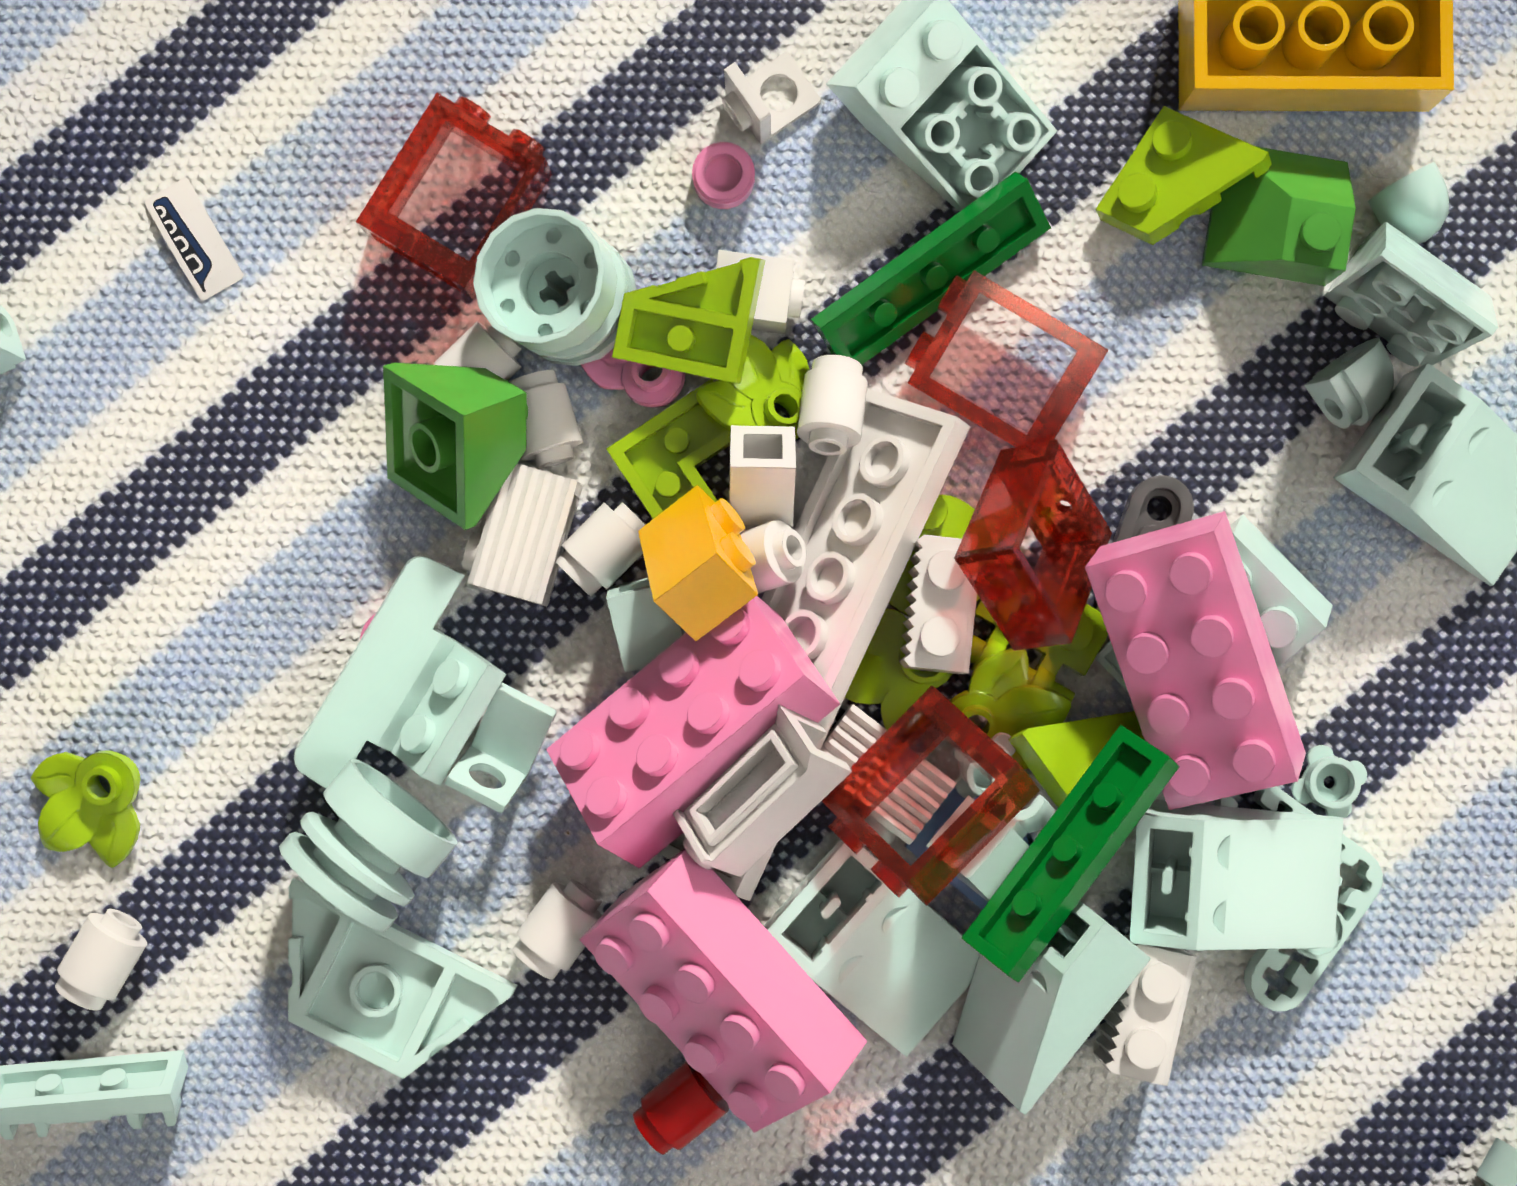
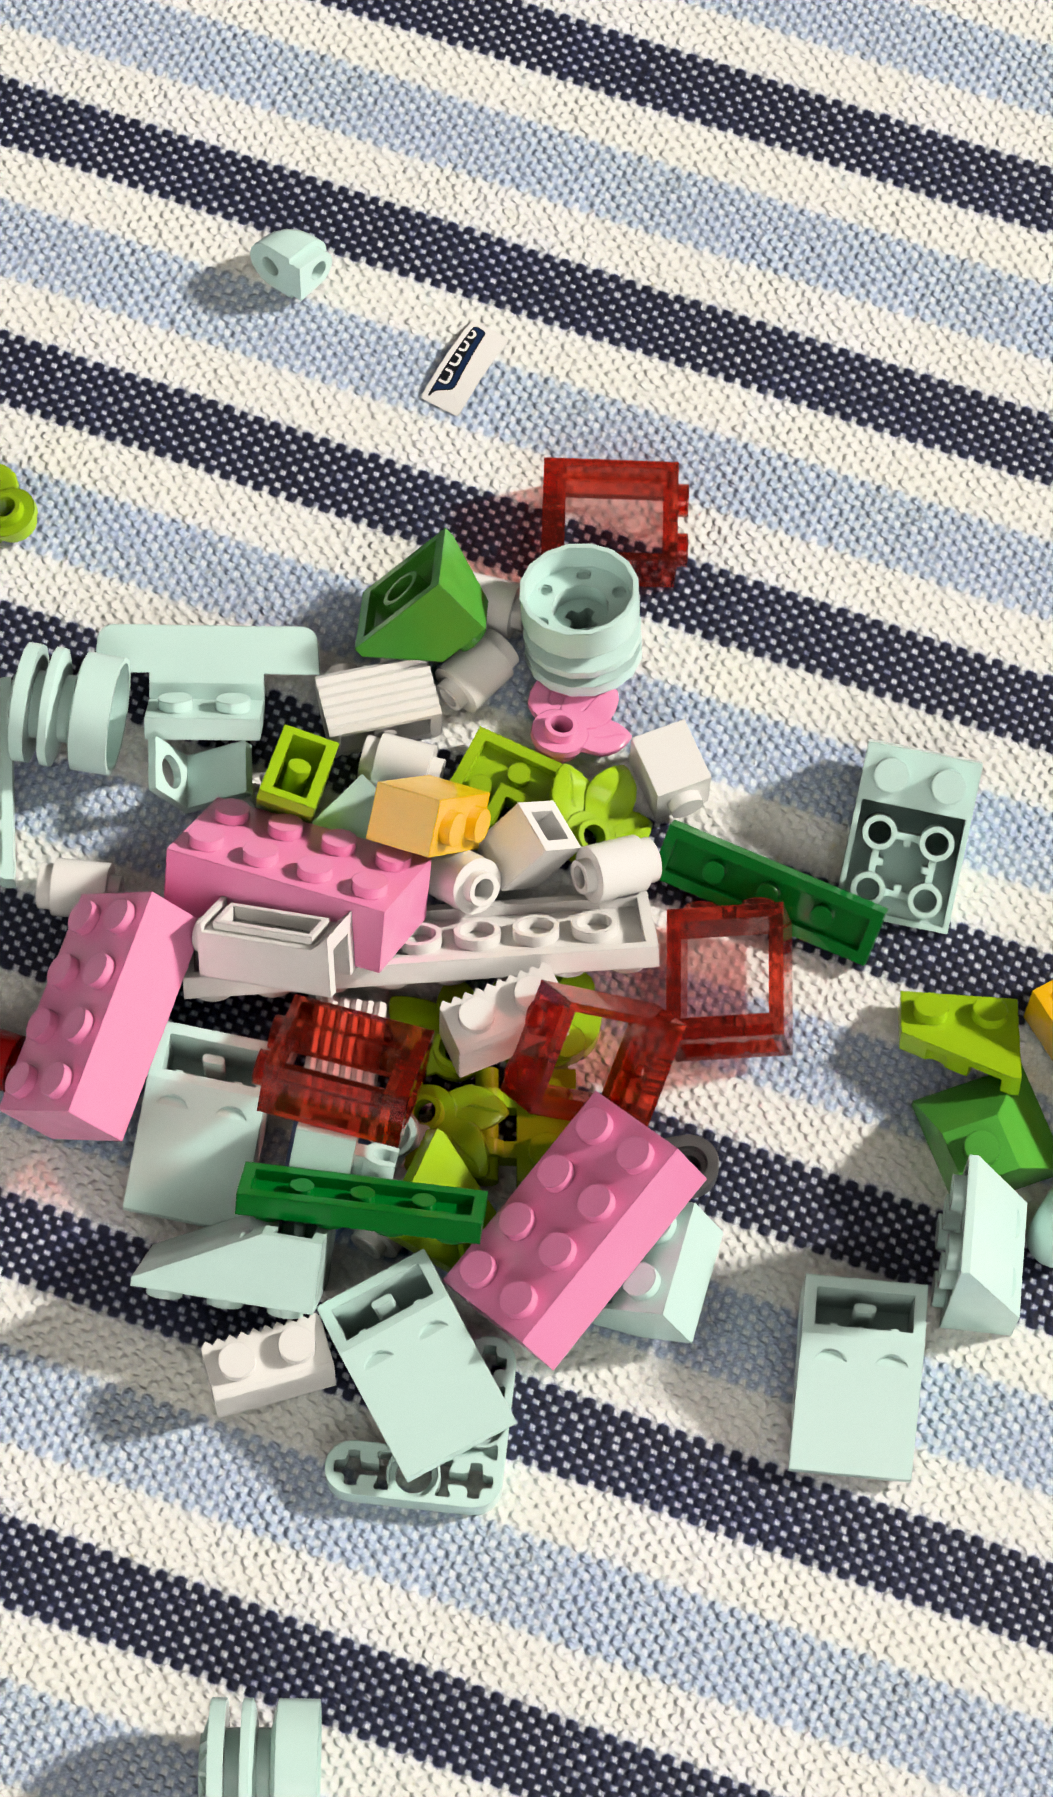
camera: 55 degrees right, 20 degrees down
lime wing [612,257,766,384] -> none
bright pink tile [692,142,755,209] -> none
white bracket [721,51,821,145] -> none
light aqua plate [1291,745,1367,818] -> none
light aqua piece [1304,338,1394,429] -> none
none -> lime slope [255,724,340,824]

